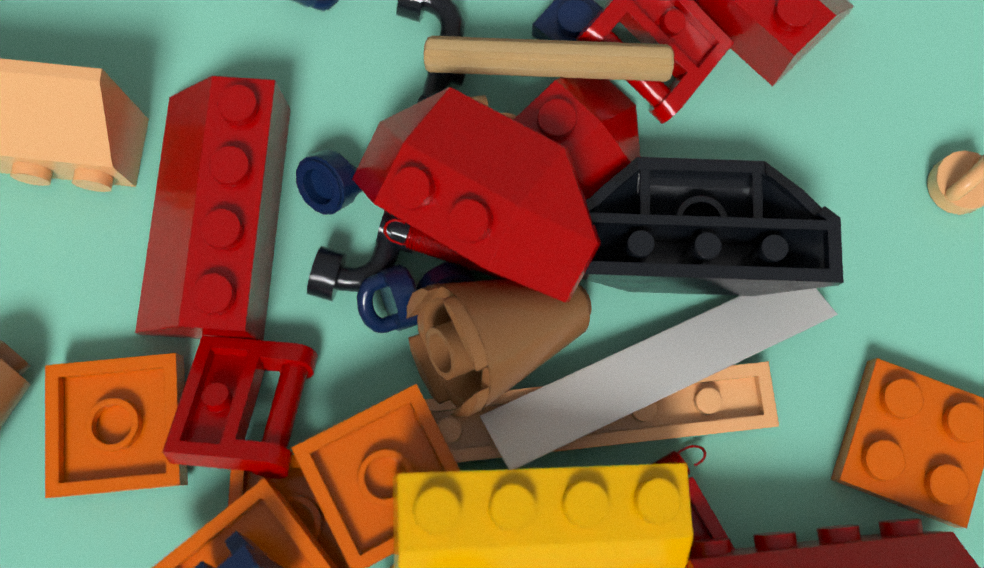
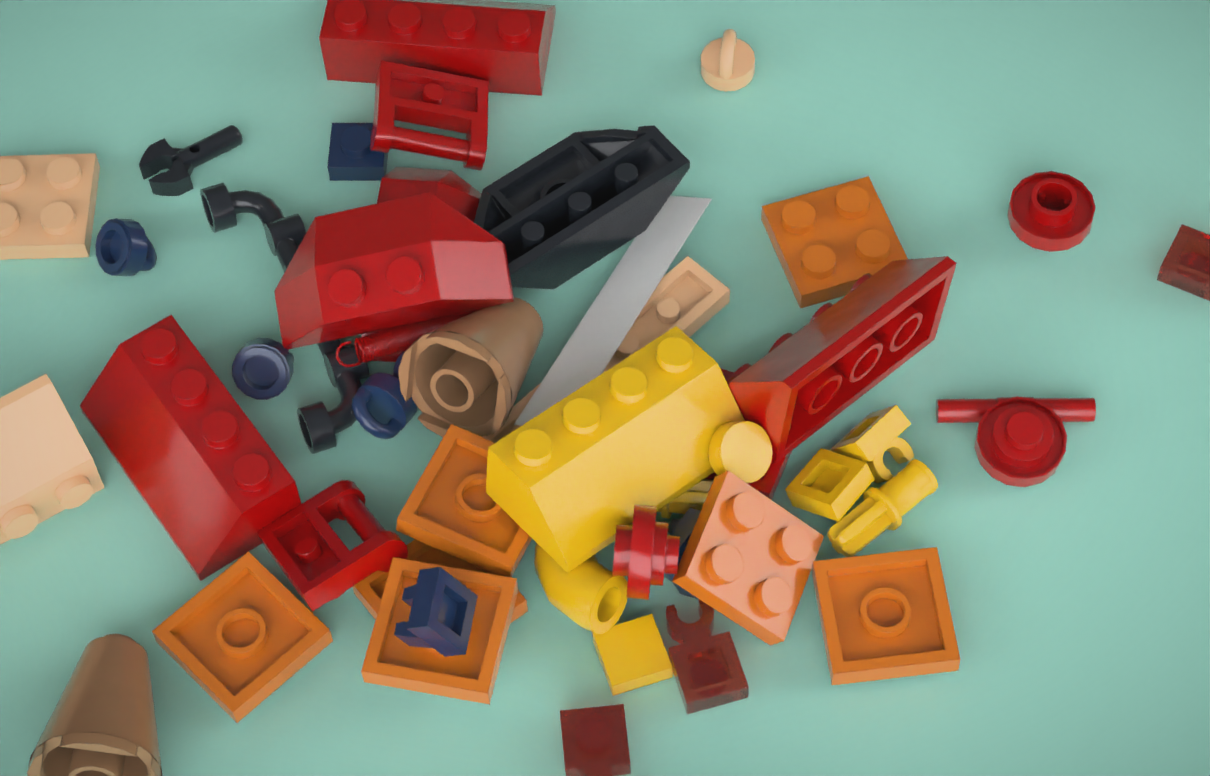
camera: 35 degrees left, 20 degrees down
tan axle [424,36,674,82] -> none

